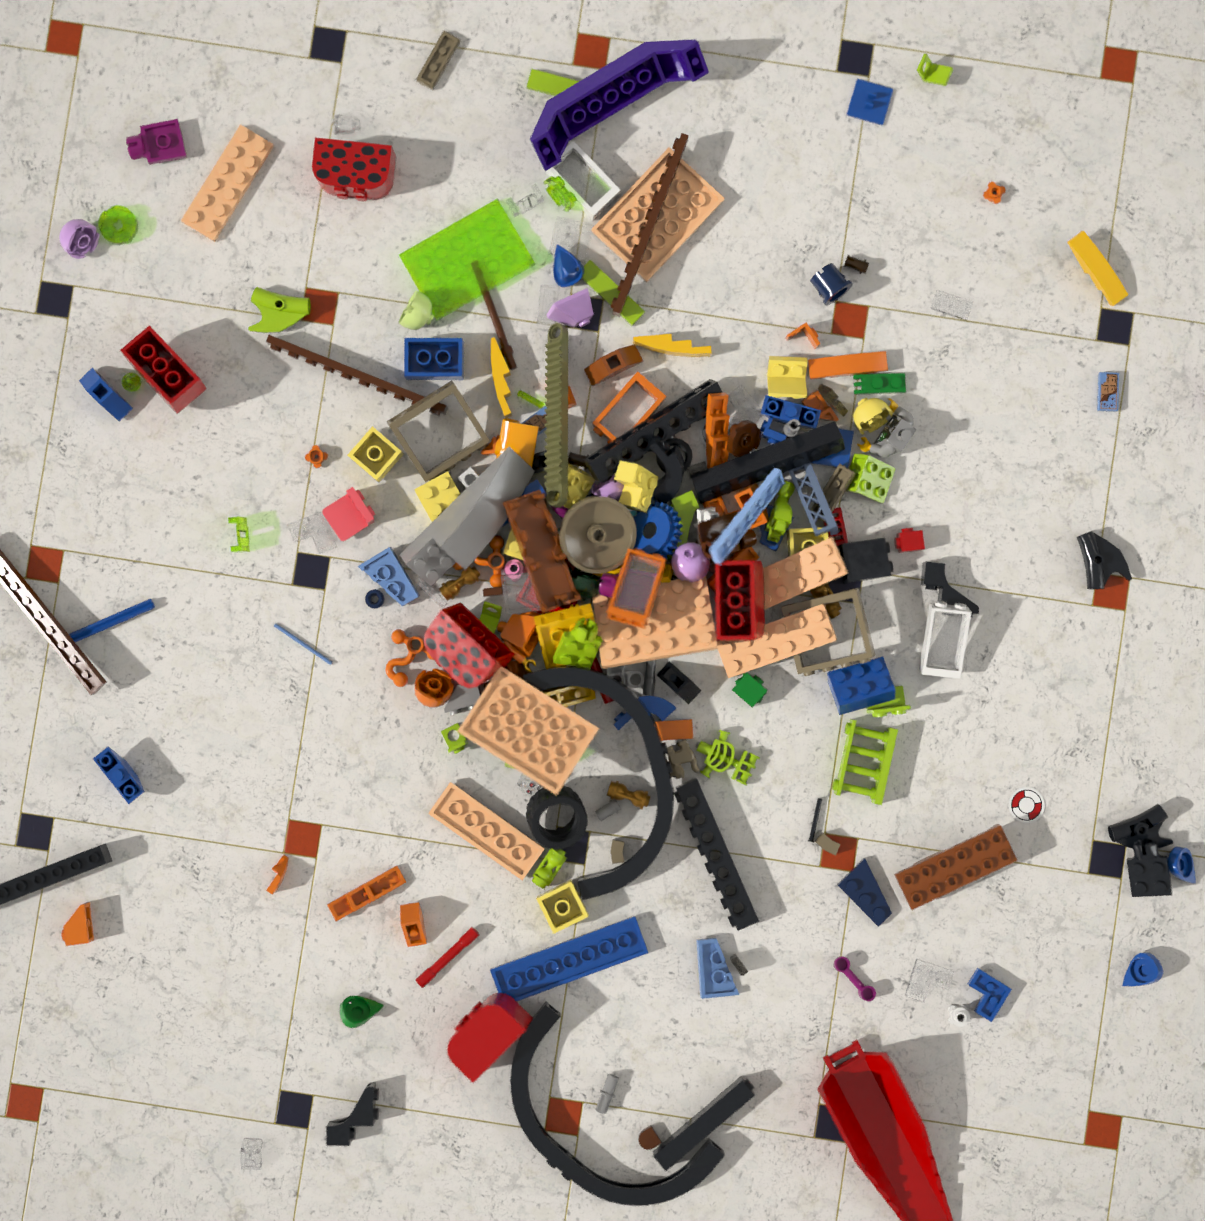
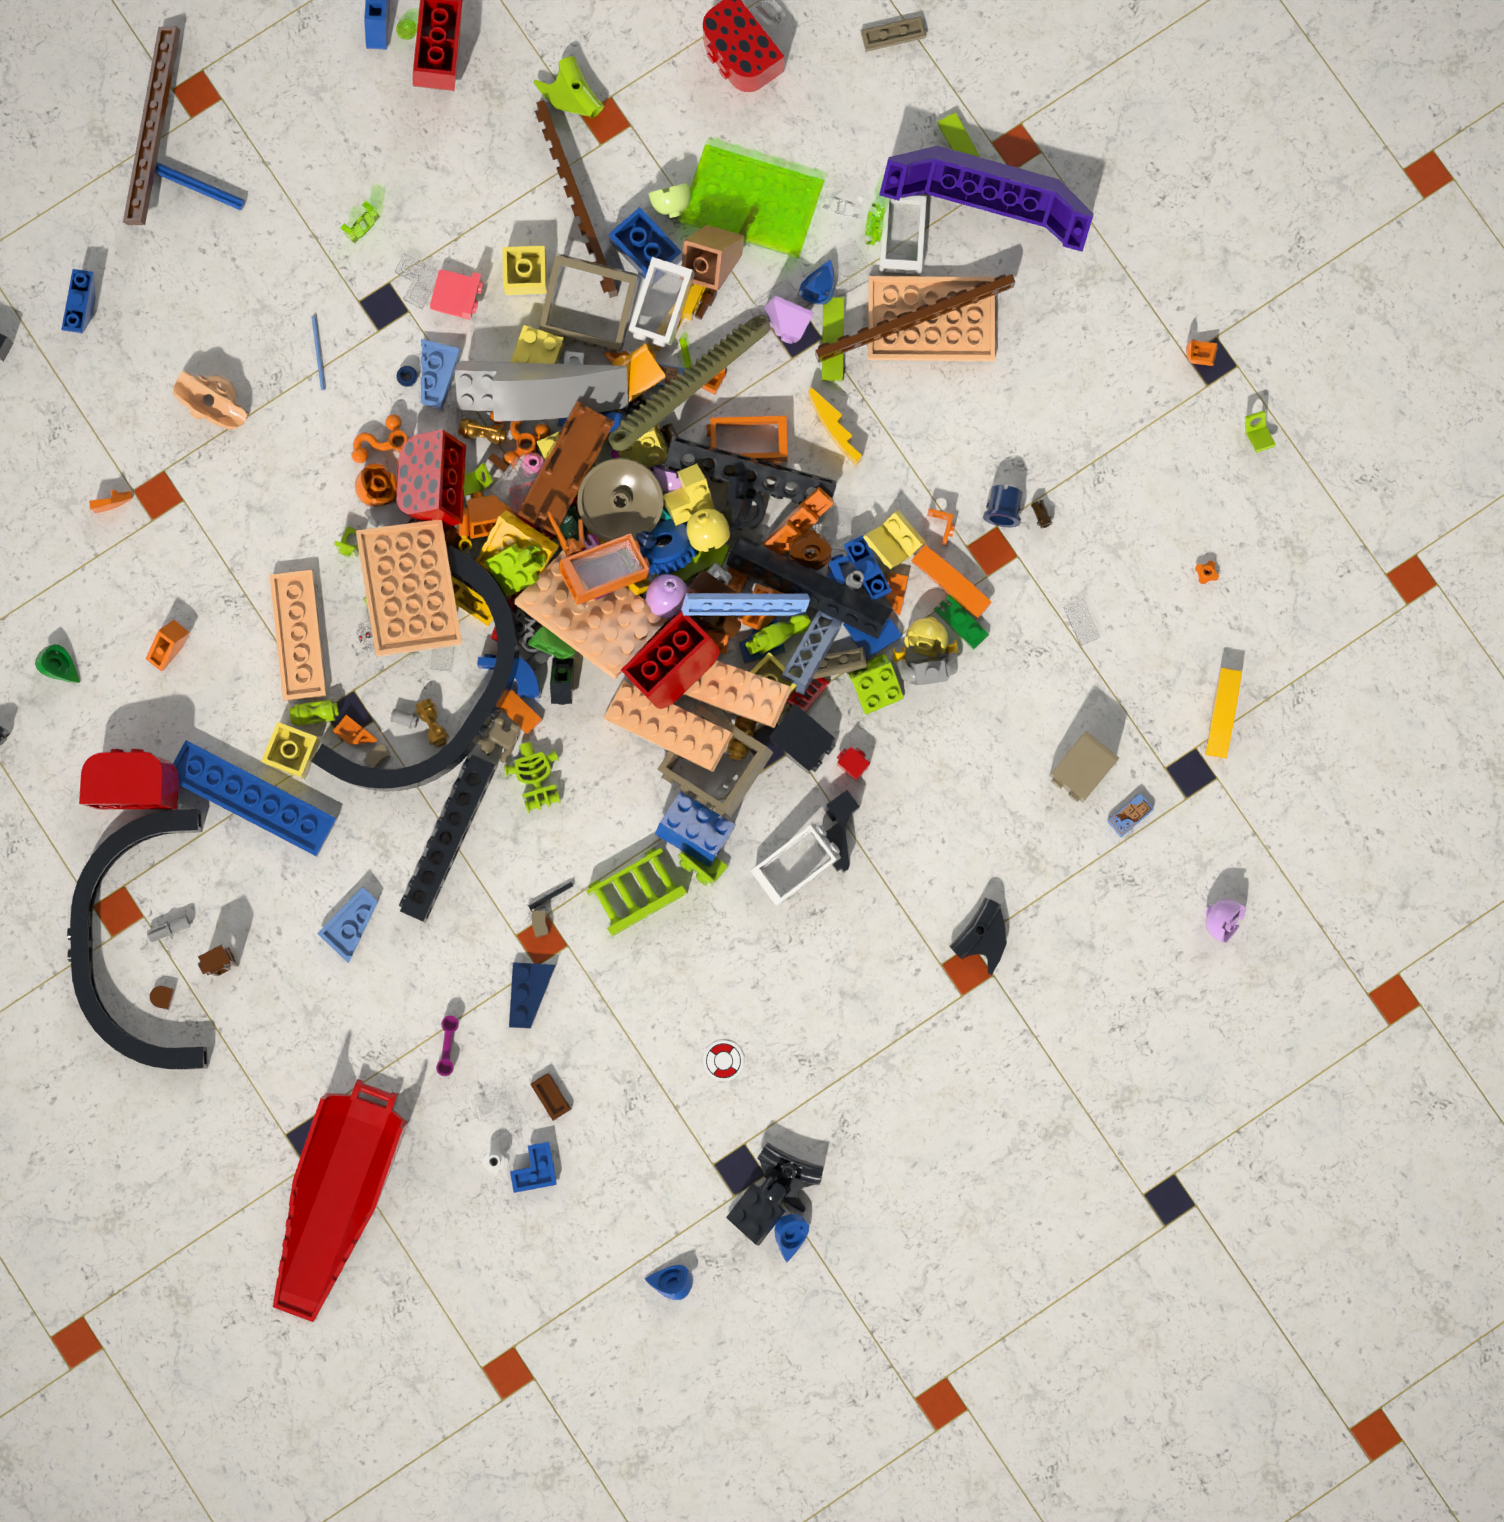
camera: 50 degrees right, 5 degrees down
orange plate [305,445,328,468] -> none
orange slope [327,866,406,922] -> none
red piece [415,927,480,988] -> none
black tyre [526,785,588,850] -> none
dark orange slope [584,344,643,387] -> none
black brick [653,1076,755,1171] -> none
clear smoke tile [730,954,748,976] -> none
green head [732,672,768,708] -> none
clear smoke slope [818,384,848,417] -> none
blue piece [847,79,893,126] -> none
dark orange piece [894,824,1018,910] -> none
none -> light nougat piece [173,370,248,429]
none -> reddish brown window [198,944,239,976]
none -> orange slope [333,715,377,745]
none -> bright green slope [528,626,576,660]
none -> reddish brown tile [530,1072,572,1121]
none -> orange plant [547,511,586,558]
none -> window [629,257,695,347]
none -> dark blue plate [636,531,657,548]
none -> nougat slope [680,225,744,291]
none -> light yellow cylinder [686,508,730,552]
none -> dark tan slope [1049,731,1119,803]
none -> orange plate [1186,339,1218,366]

